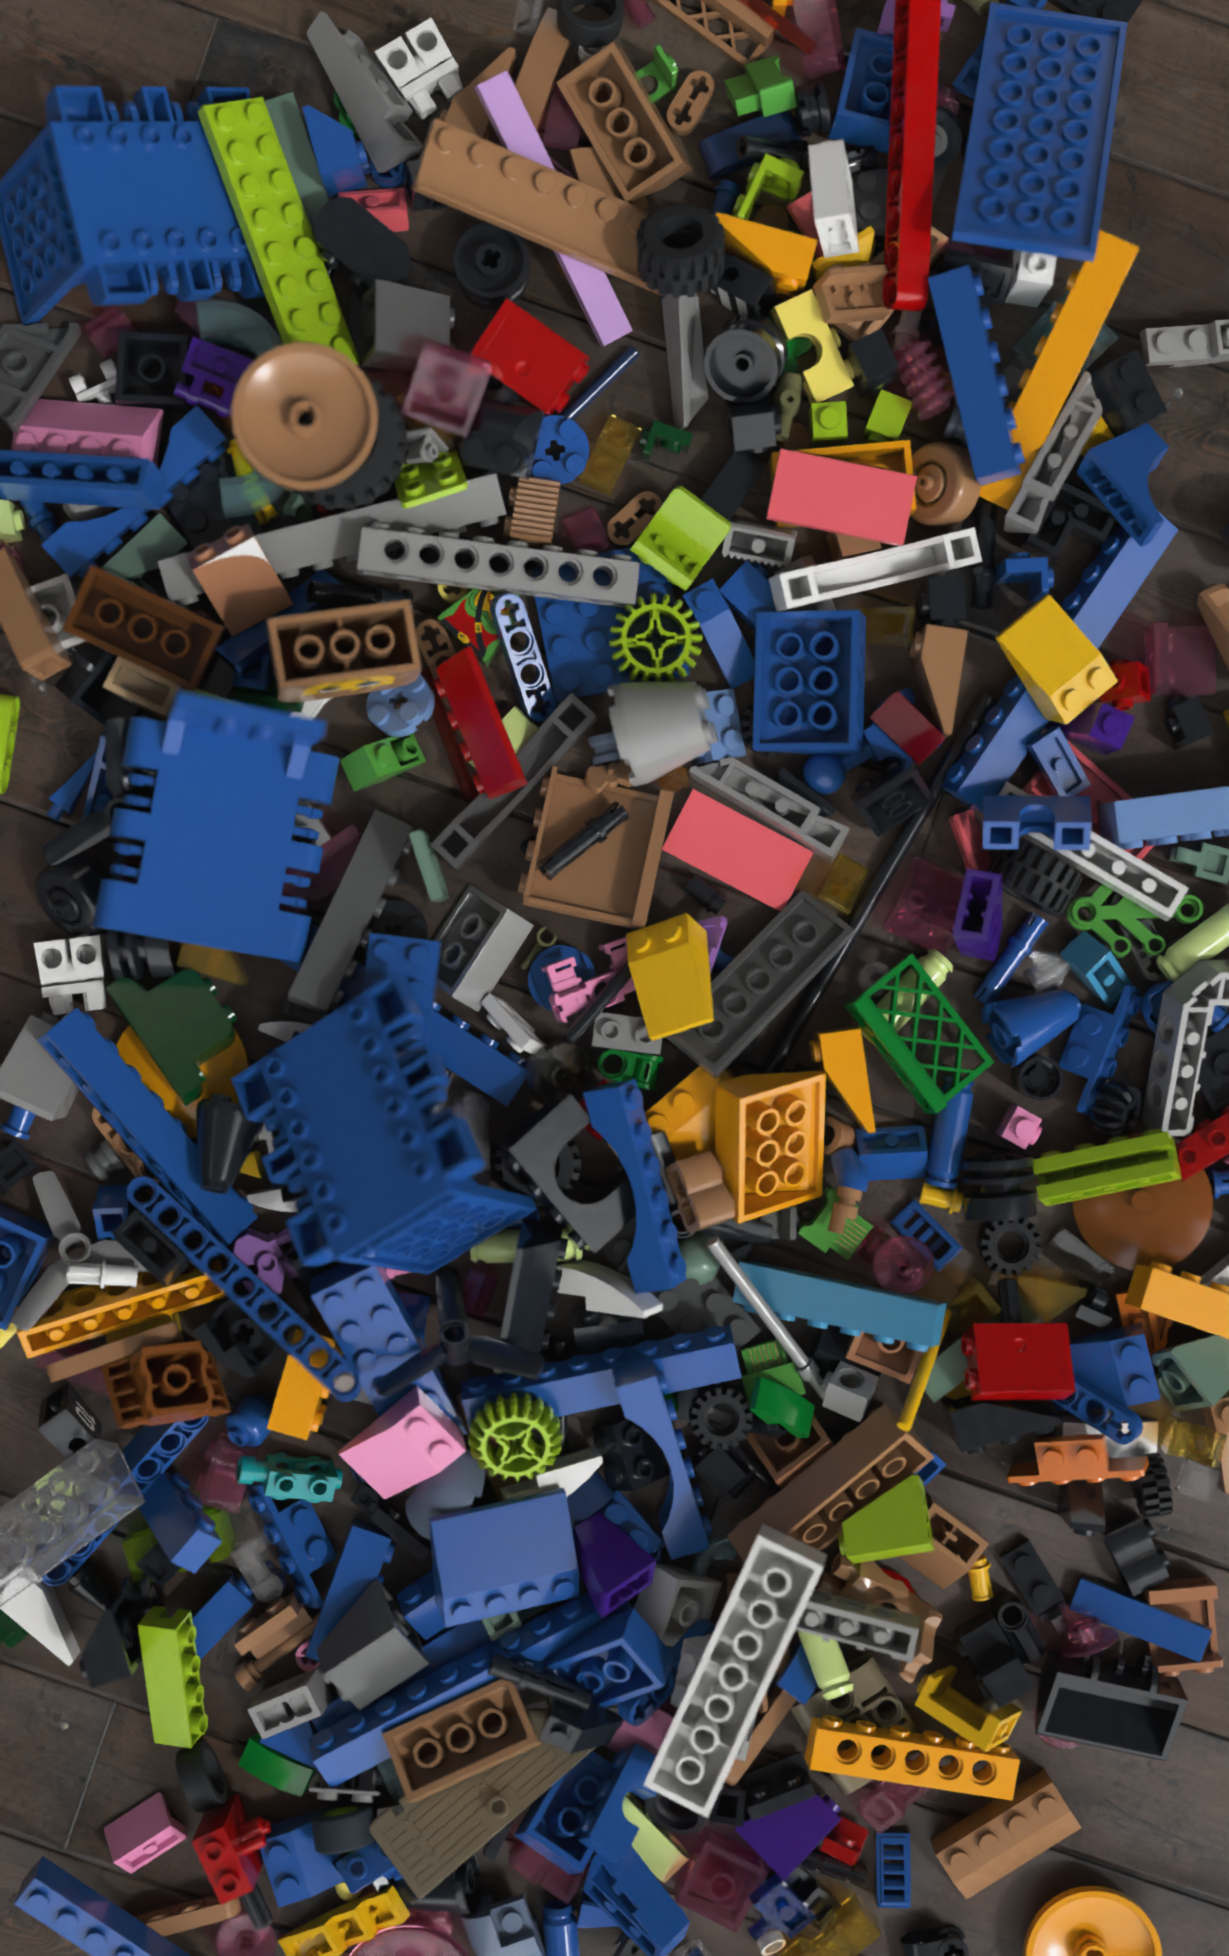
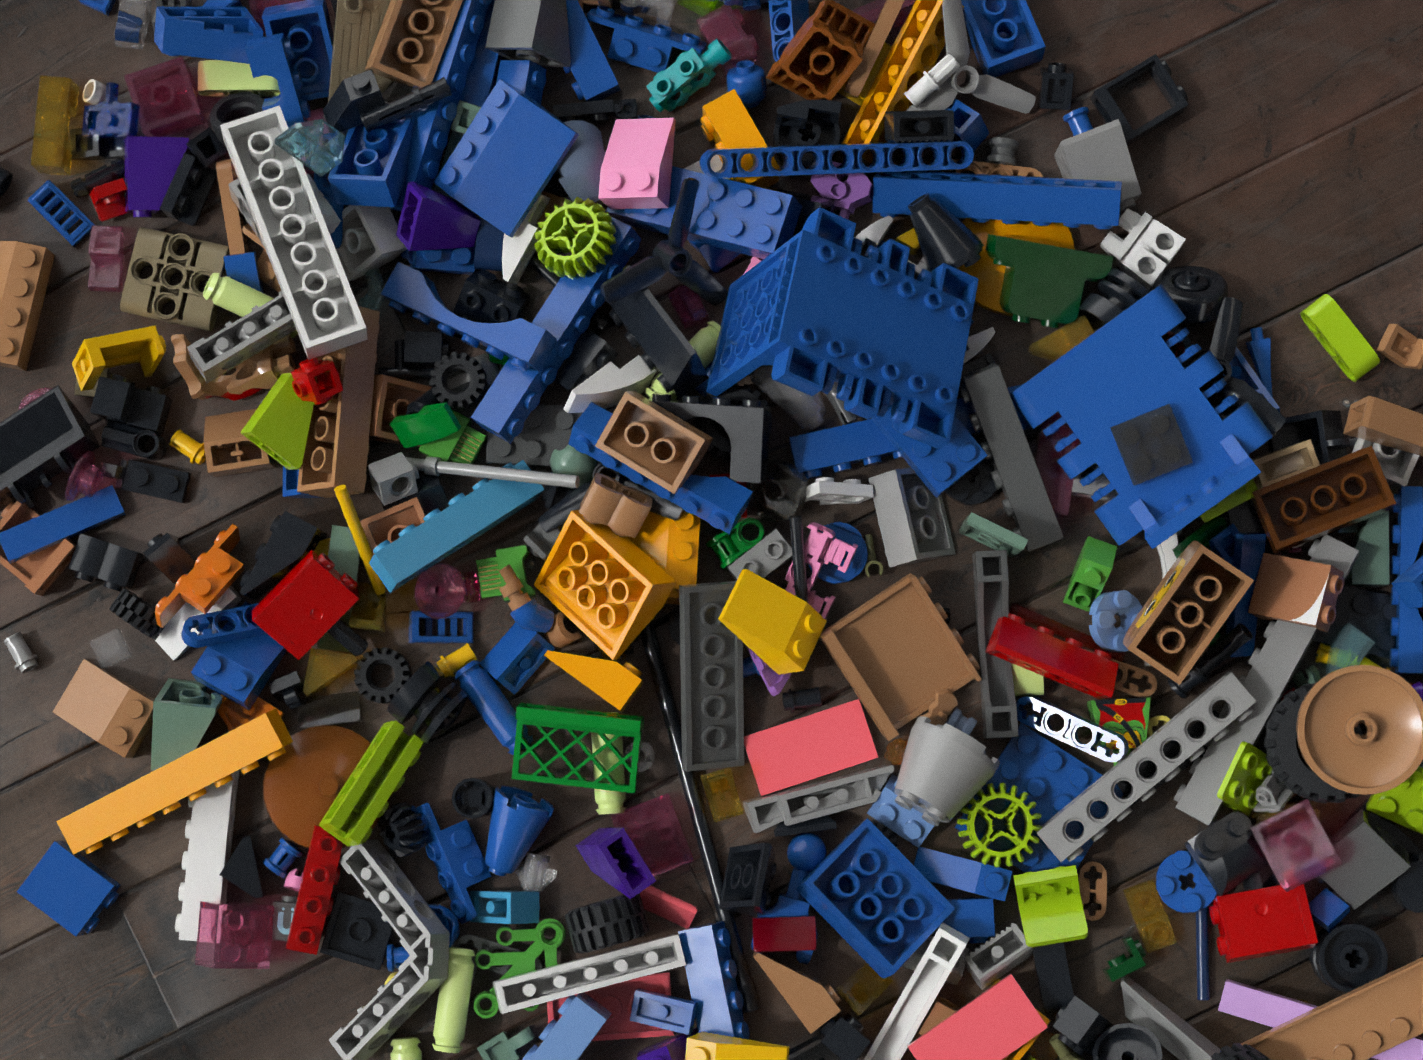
camera: 140 degrees right, 5 degrees down
medium nougat brick [503,476,560,550] -> none
black pin [537,801,629,880] -> none
clear pink slope [563,507,610,552] -> none
light orange brick [804,1715,1020,1801] -> none
blue pin [972,912,1049,1004] -> none
blue arch [982,795,1092,850] -> none
bright pink brick [995,1104,1042,1150] -> none
clear yellow slope [1159,1414,1227,1468] -> none
none -> clear light blue slope [274,119,345,177]
none -> red brick [291,357,344,405]
none -> medium nougat slope [595,391,713,494]
none -> clear smoke plate [1110,404,1193,486]
none -> blue tile [1309,888,1350,932]

